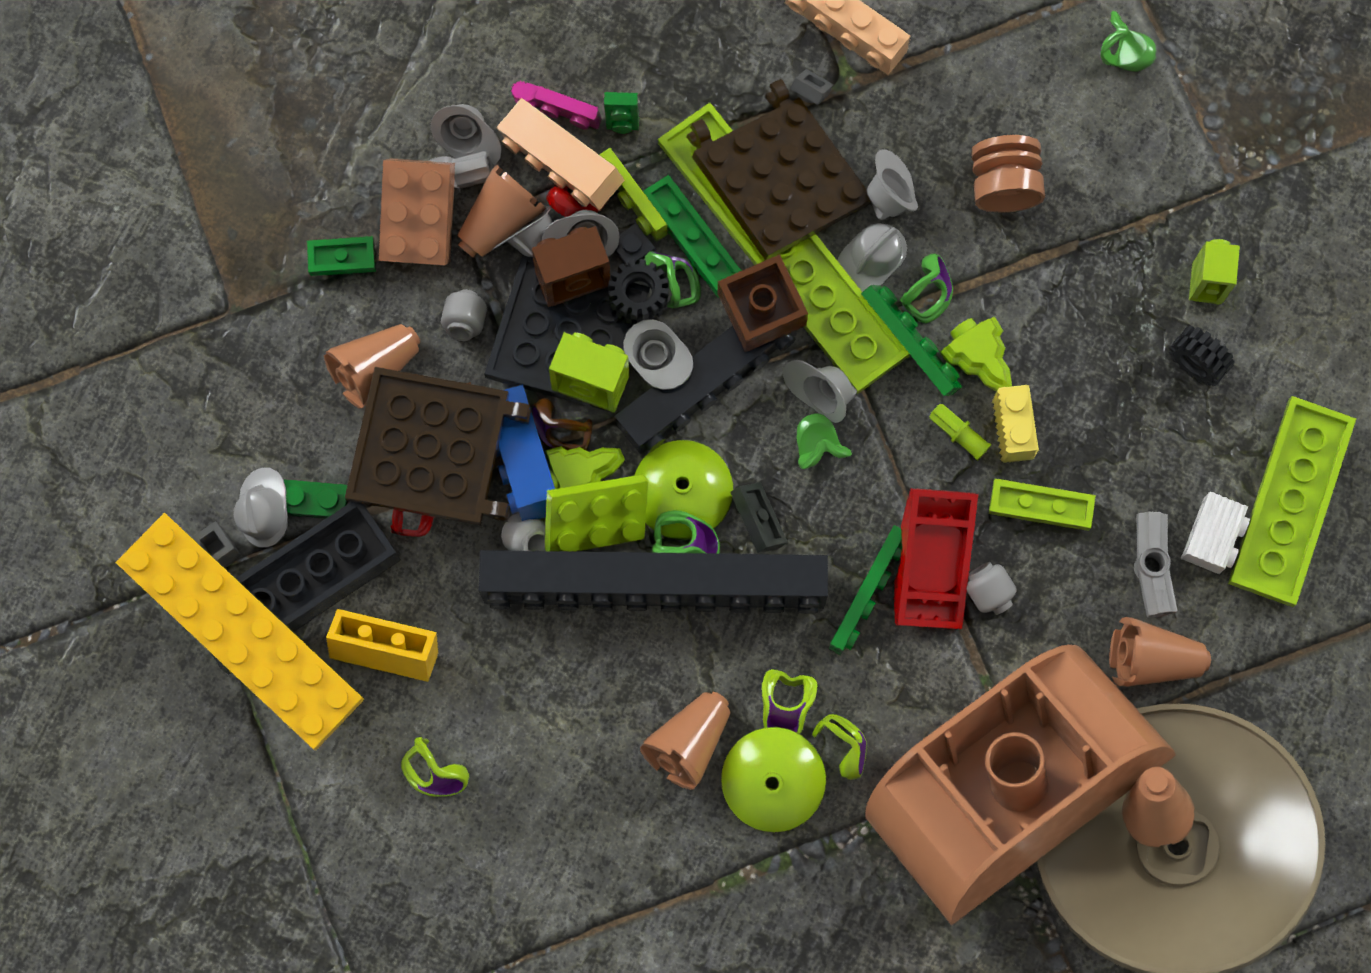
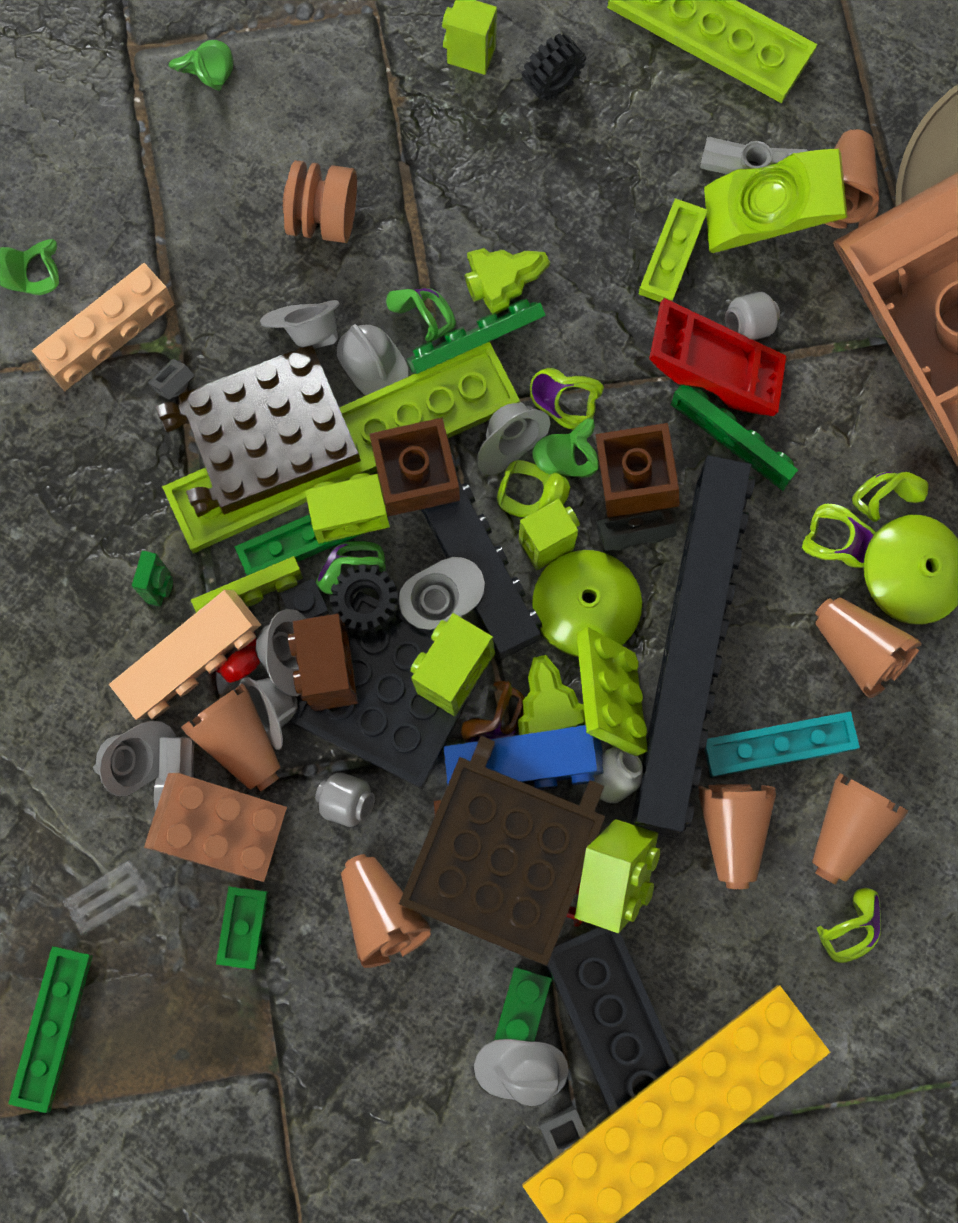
camera: 80 degrees left, 0 degrees up
yellow brick [326,609,438,682] -> none
dark pink hinge [511,81,602,129] -> none
bright green piece [652,510,720,554] -> none
lime axle [929,404,991,461] -> none
light yellow brick [992,385,1039,463] -> none
white brick [1181,492,1250,574] -> none
none -> green plate [8,946,93,1113]
none -> clear tile [62,860,151,935]
none -> lime brick [305,473,390,544]
none -> lime piece [497,460,570,518]
none -> lime brick [518,499,580,571]
none -> lime piece [530,368,604,430]
none -> lime brick [575,819,660,934]
none -> reddish brown brick [595,423,680,517]
none -> nougat cone [698,784,776,889]
none -> lime slope [704,149,848,253]
none -> teal plate [704,711,860,778]
none -> nougat cone [812,773,908,885]

